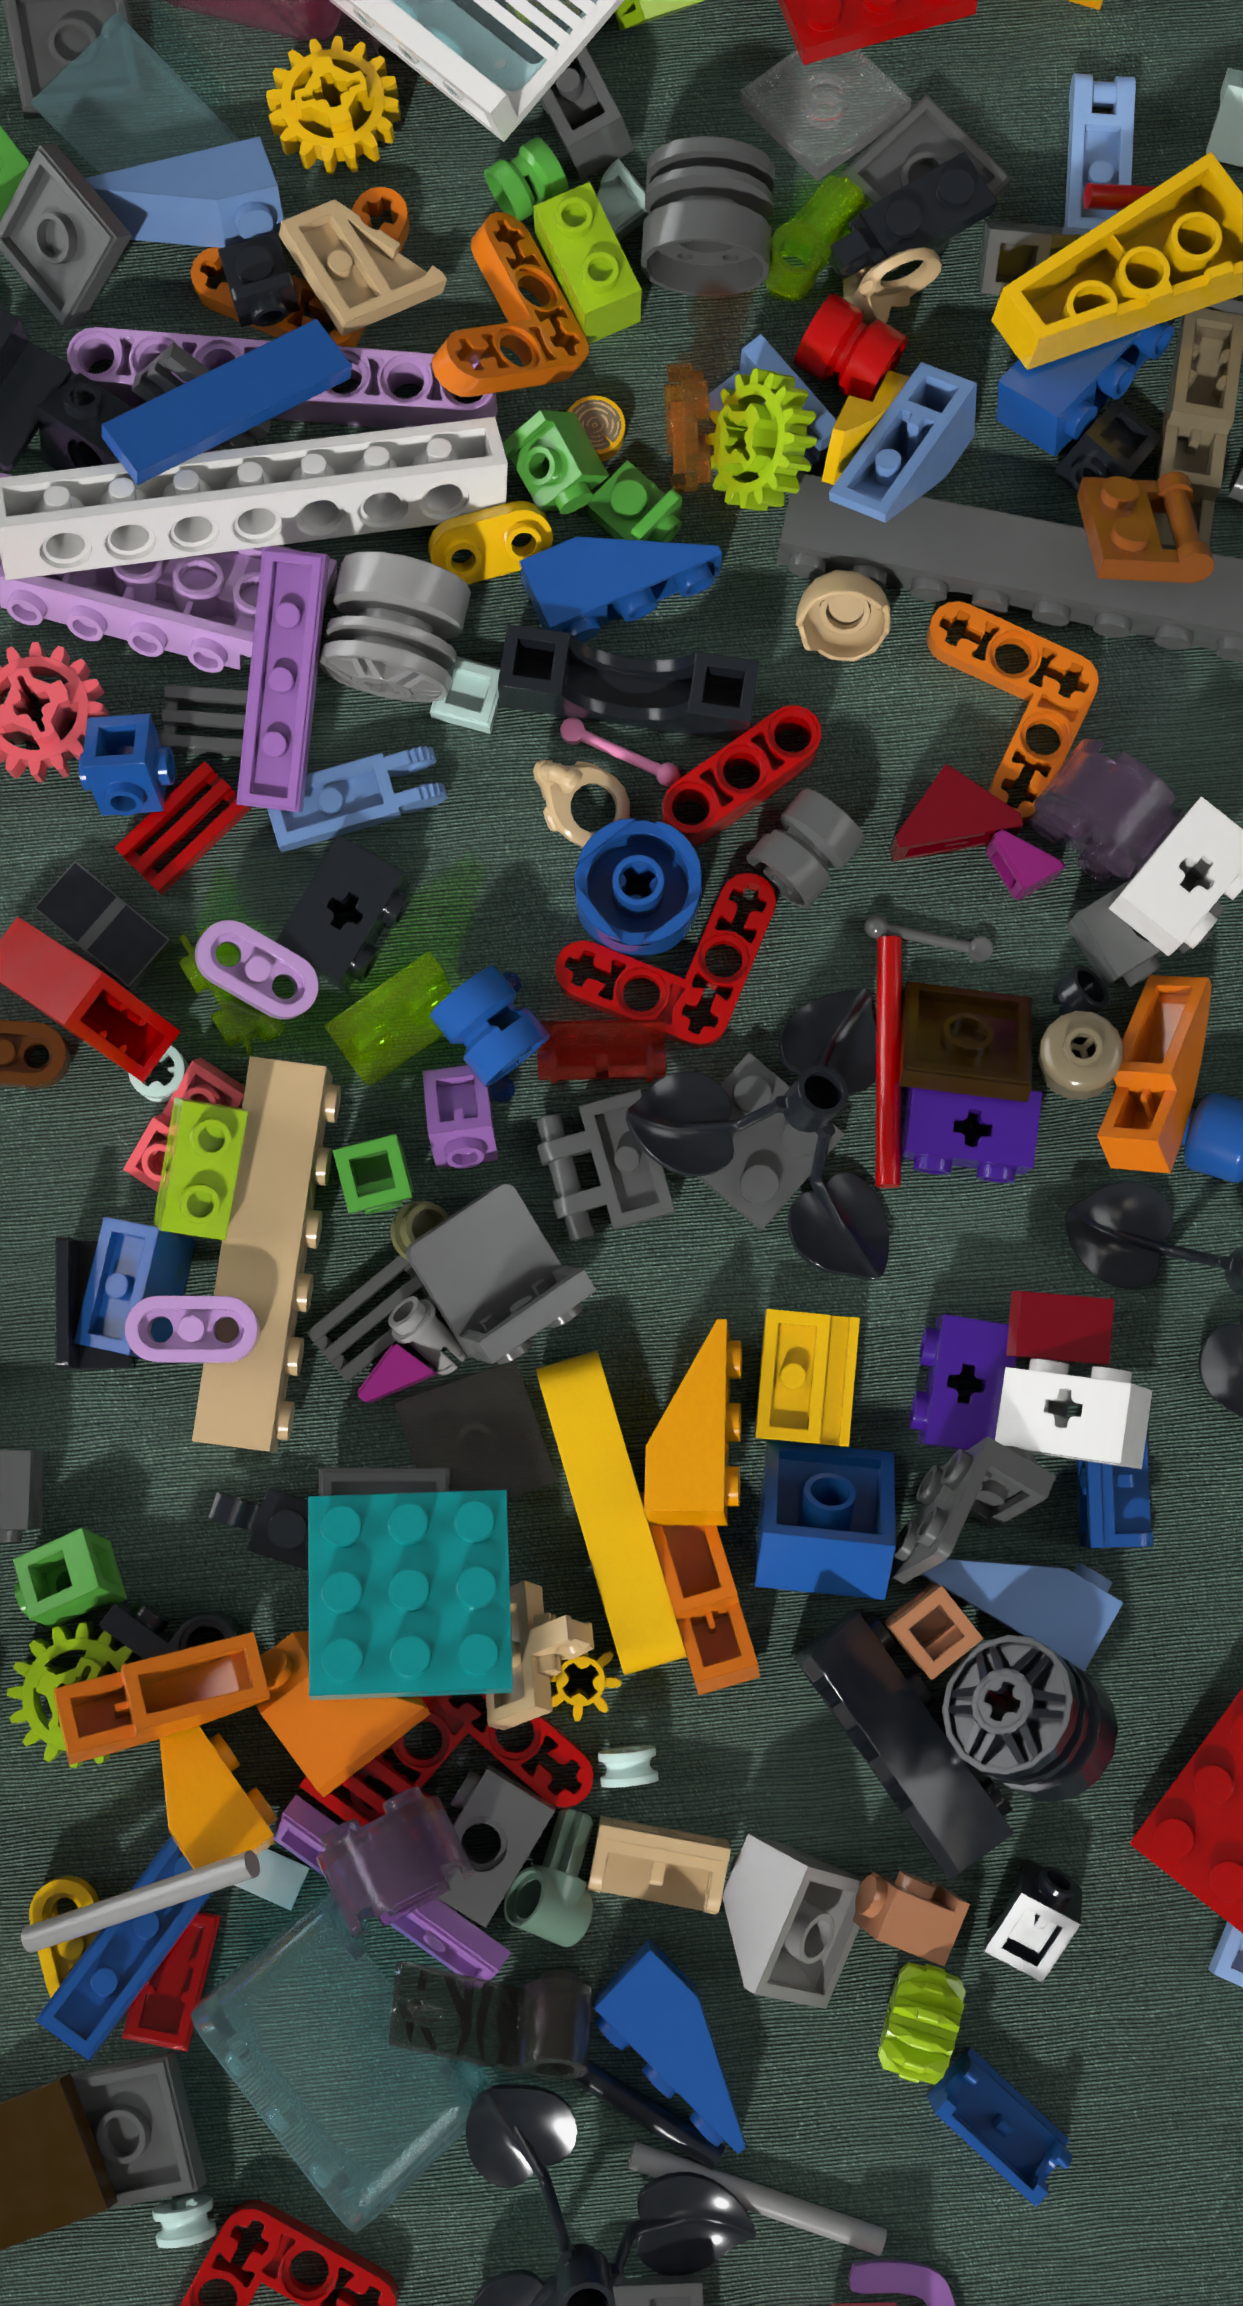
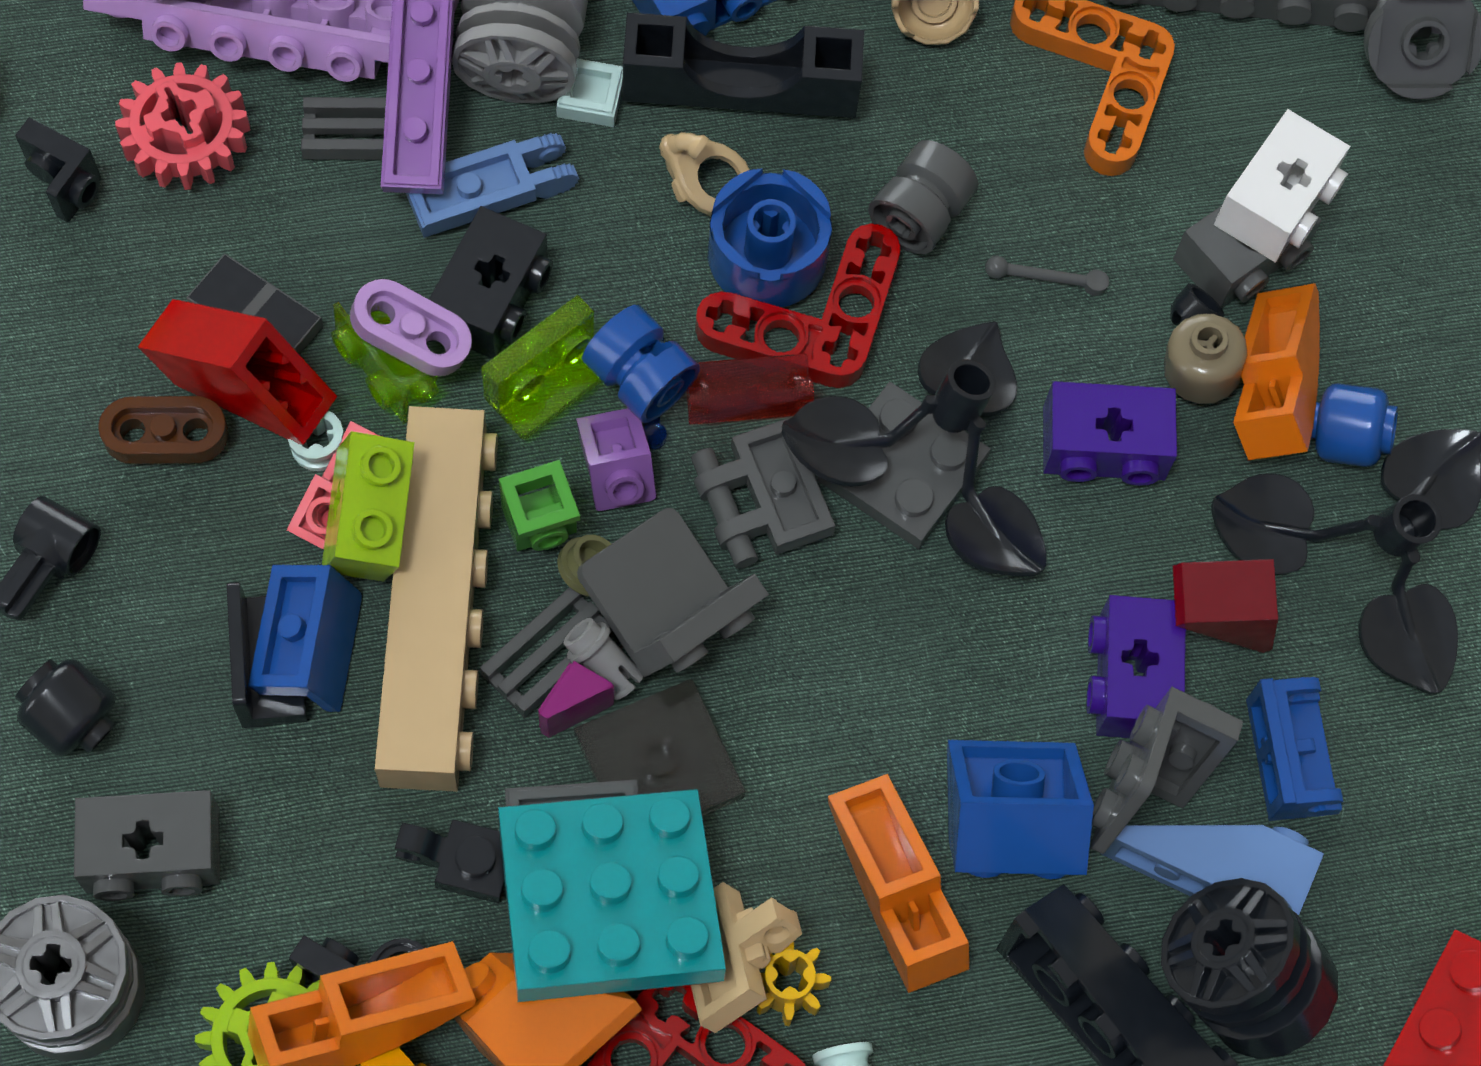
camera: 10 degrees left, 15 degrees down
bright green brick [13,1528,127,1628] -> none
blue brick [79,713,176,816] -> none
red tile [115,761,251,896] -> none
lavender plate [125,1296,260,1363] -> none
yellow beam [536,1350,687,1676] -> none
bright pink hinge [560,717,681,787] -> none
light orange slope [644,1319,742,1526] -> none
red beam [662,705,821,847] -> none
yellow plate [754,1309,860,1447] -> none
red bar [875,936,902,1188] -> none
nougat brick [882,1582,983,1680] -> none
dark red slope [889,764,1023,862] -> none
dark brown tile [899,981,1032,1103] -> none
magenta slope [985,829,1066,901] -> none
white brick [995,1358,1153,1469] -> none
clear purple brick [1029,739,1184,883] -> none

